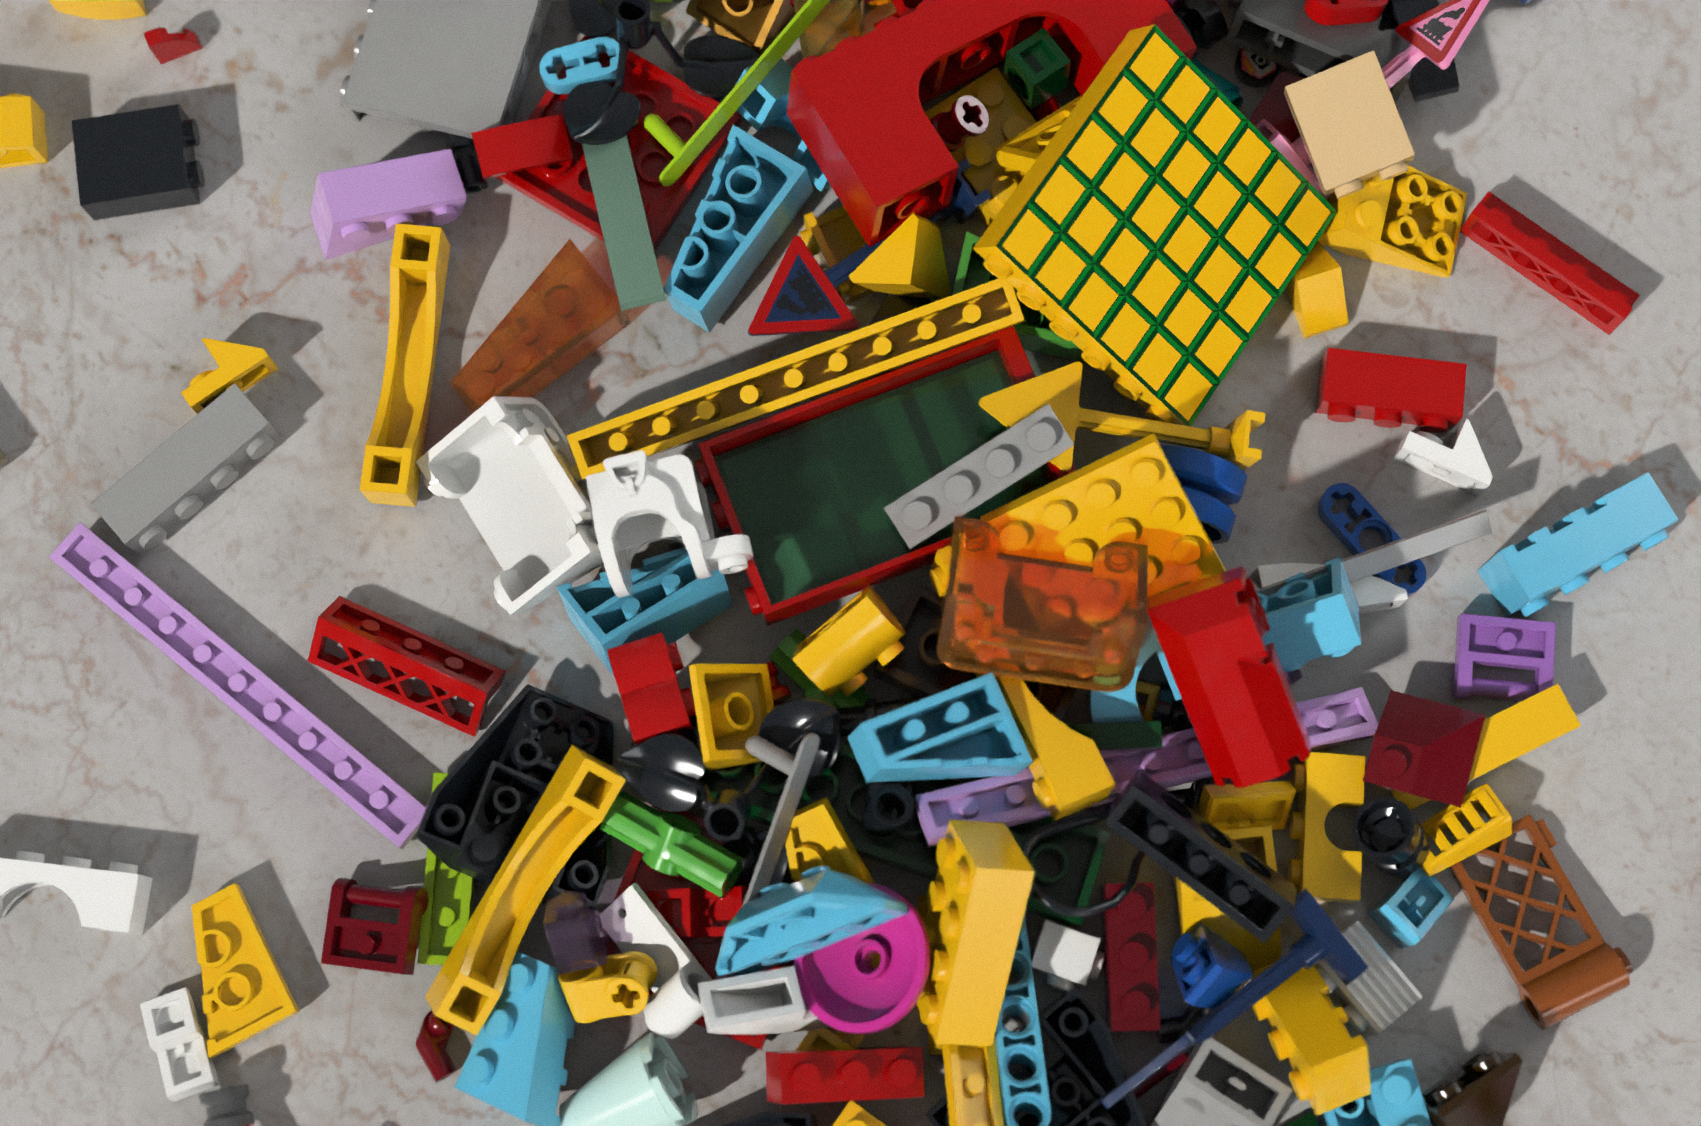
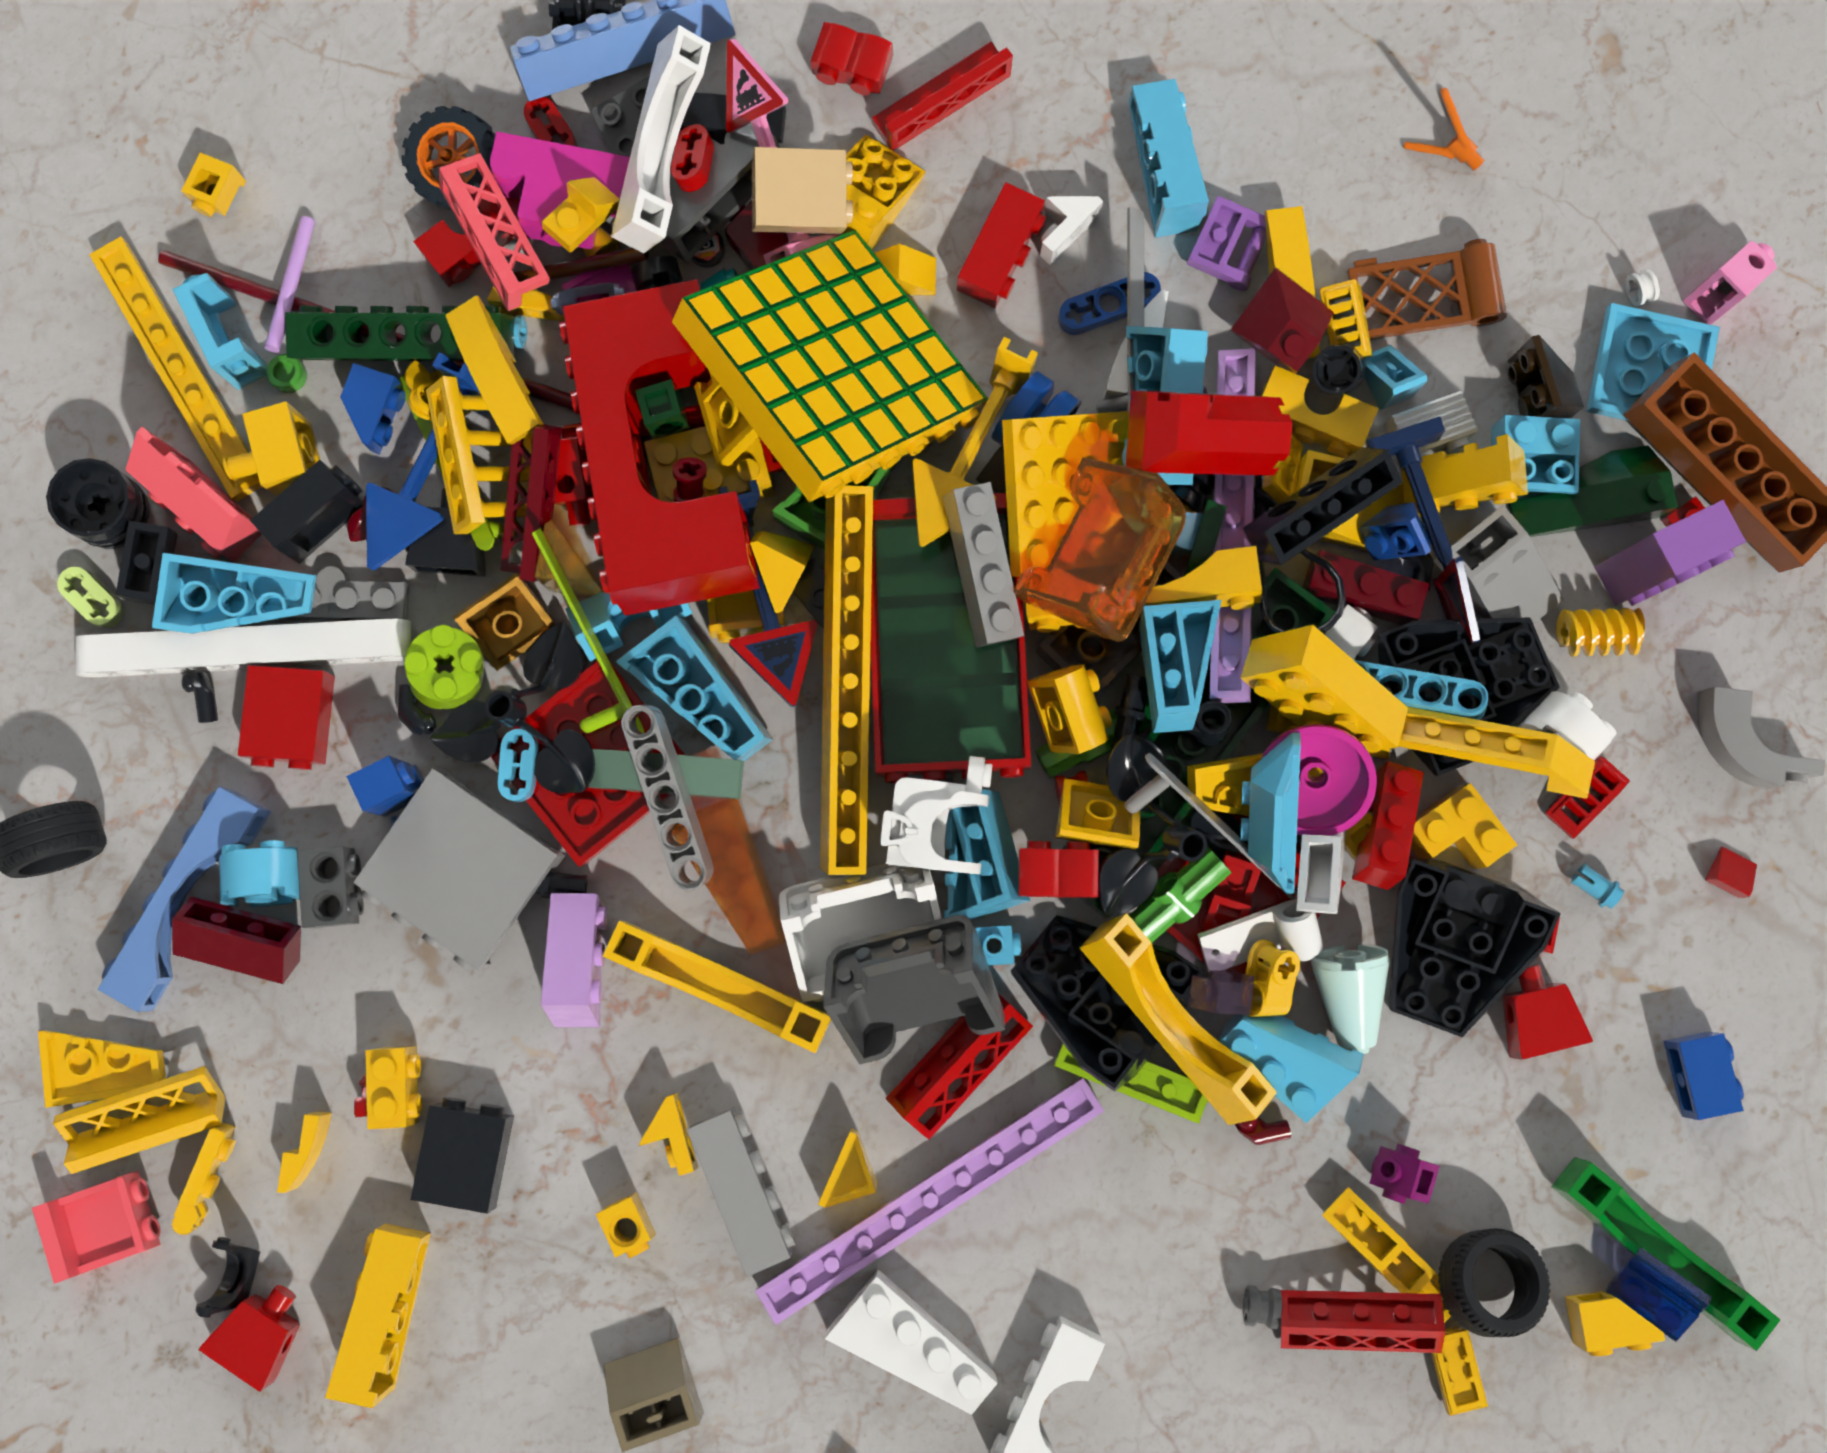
camera: 75 degrees left, 5 degrees up
white slope [140,987,219,1102] -> none
yellow wing [191,883,300,1058] -> none
dark red plate [321,878,428,975] -> none
red slope [471,114,574,179] -> none
none -> yellow brick [365,1045,422,1130]
none -> yellow brick [595,1192,656,1259]
none -> light grey beam [621,705,714,891]
none -> red brick [810,22,894,95]
none -> yellow slope [818,1128,877,1208]
none -> dark grey windscreen [823,915,1005,1065]
none -> white wedge [825,1269,998,1415]
none -> medium azure brick [975,925,1021,966]

